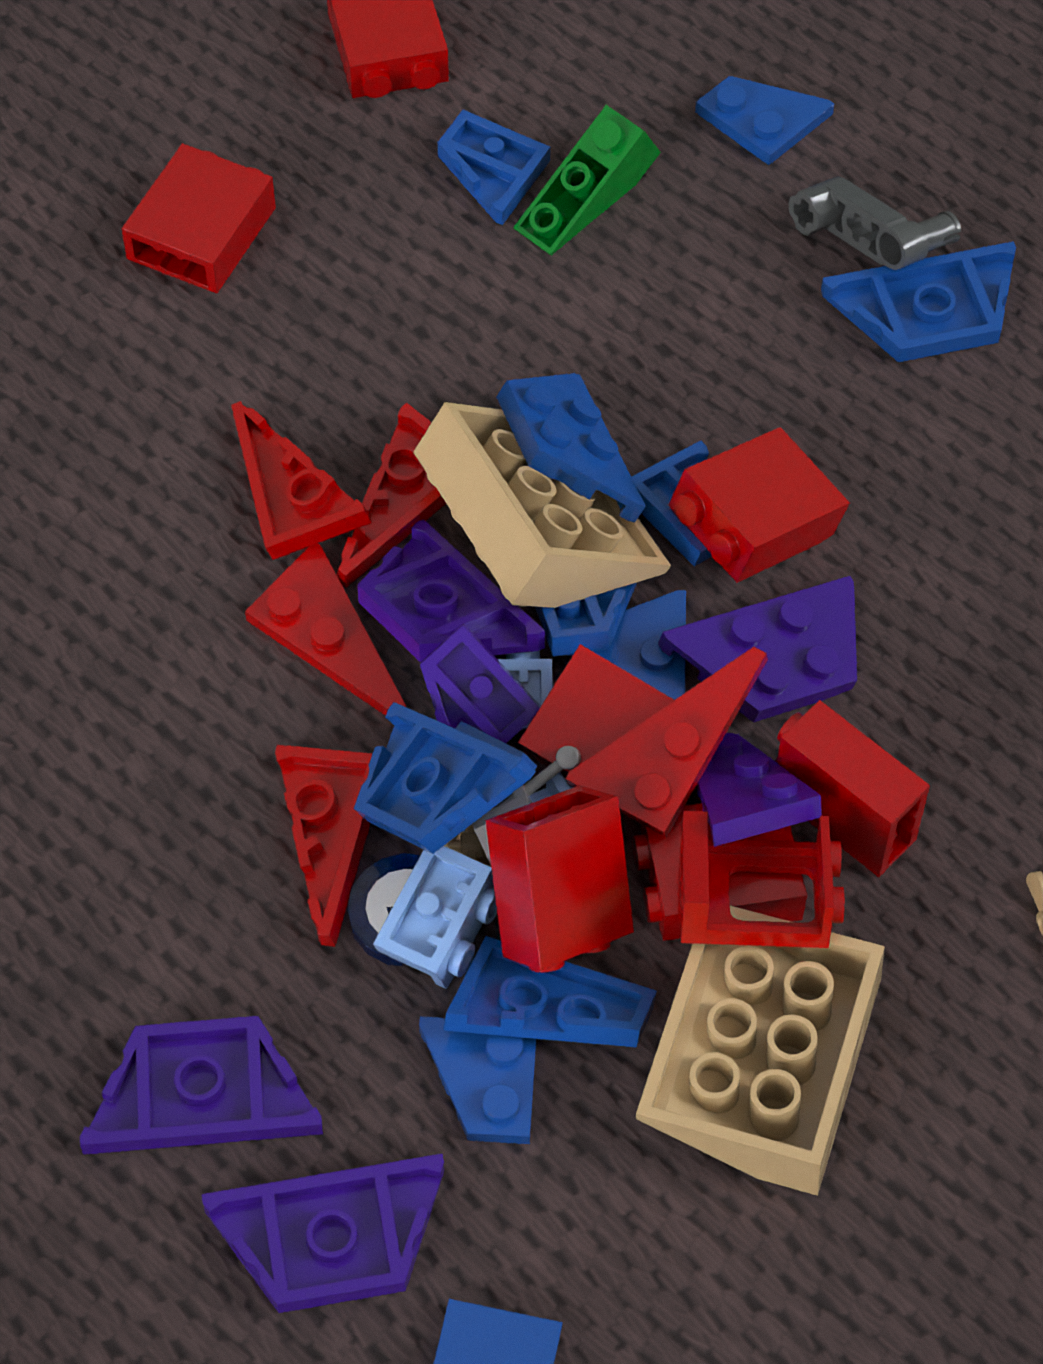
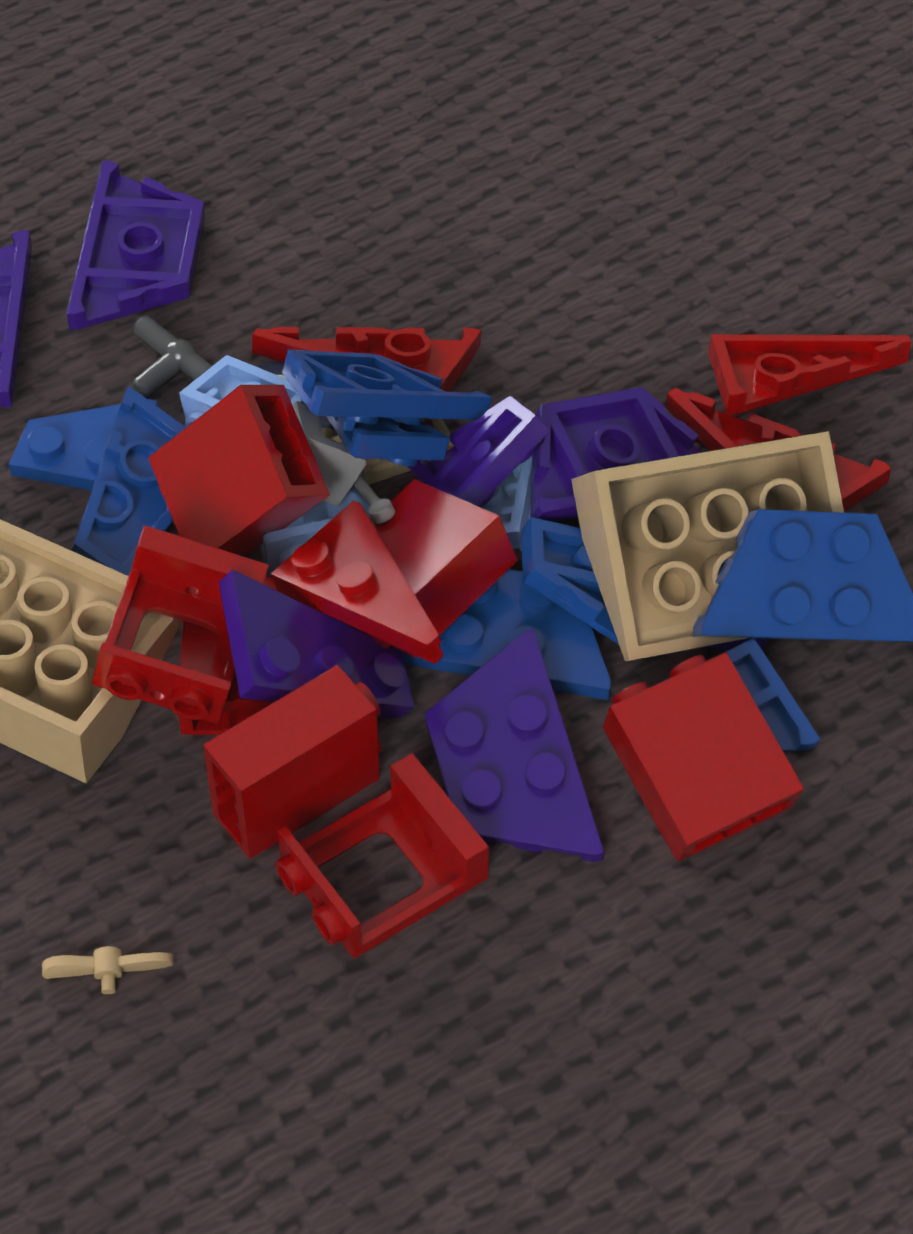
camera: 100 degrees right, 5 degrees down
red wing [245,543,406,716] -> none
none -> dark grey piece [133,316,212,397]
none -> red window [275,753,489,959]

